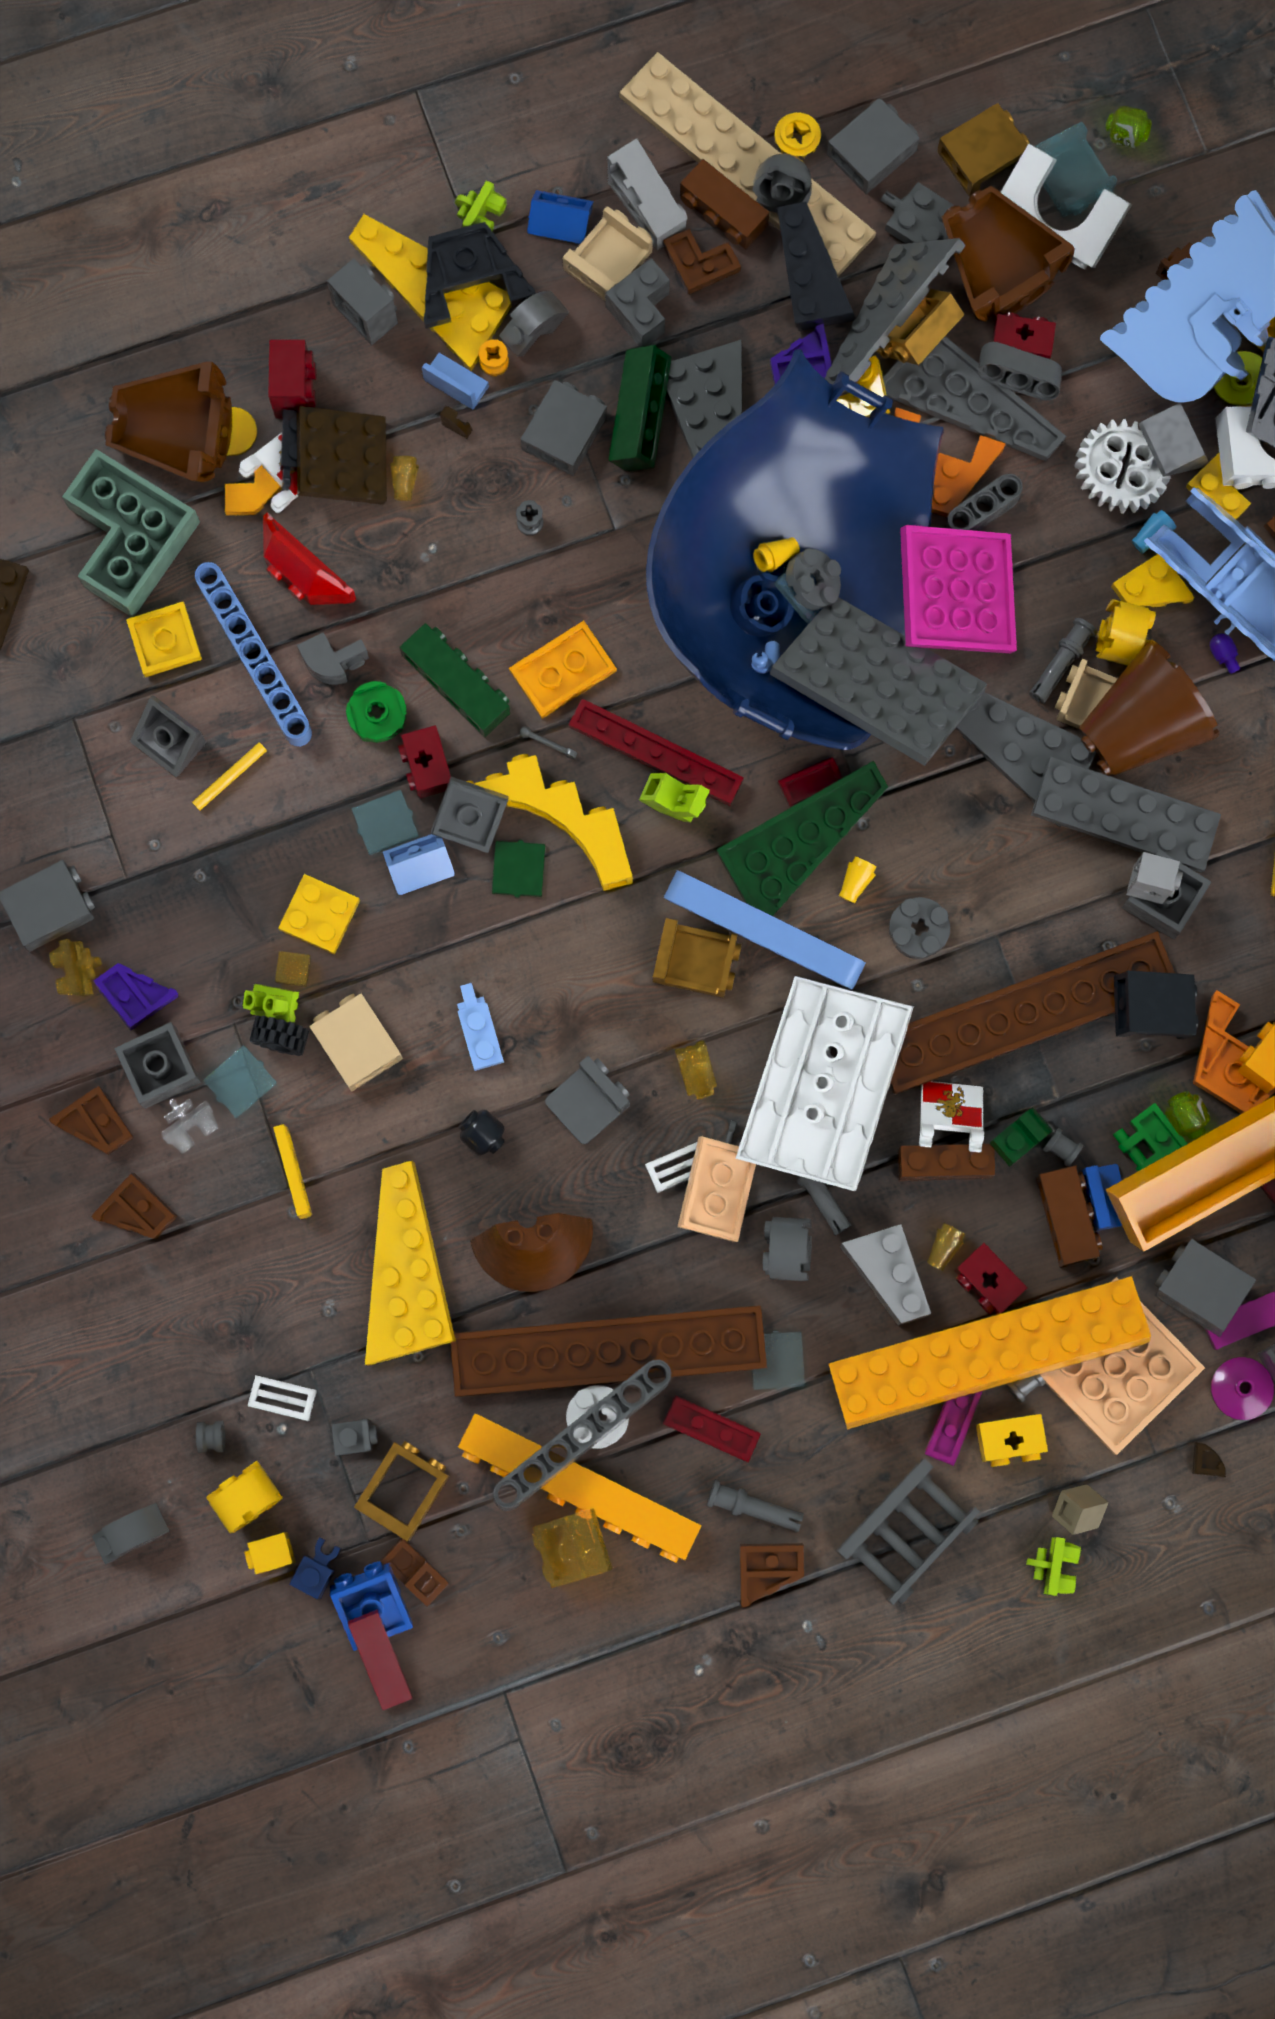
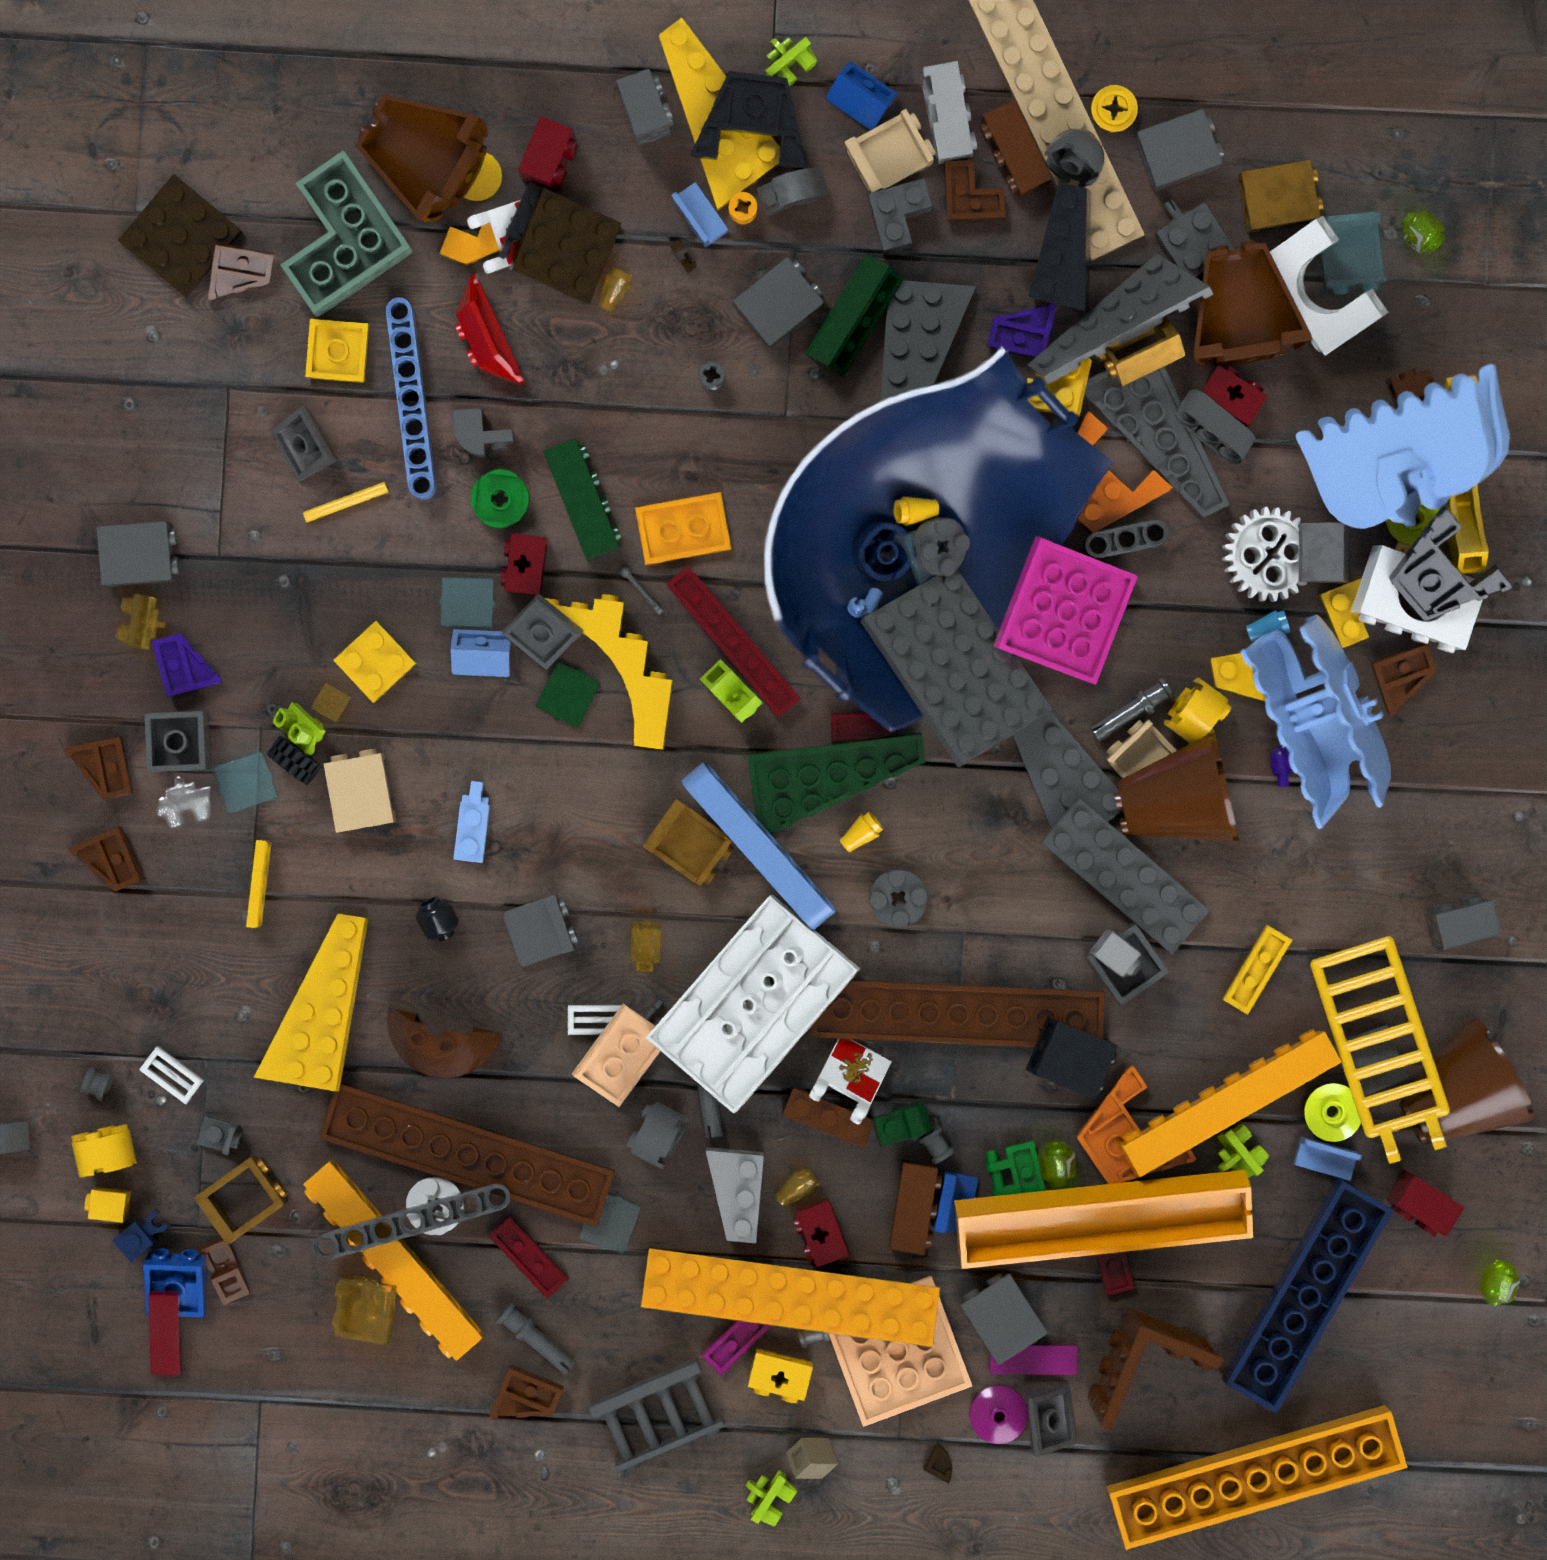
camera: 20 degrees right, 10 degrees up
none -> wing [208,242,274,300]

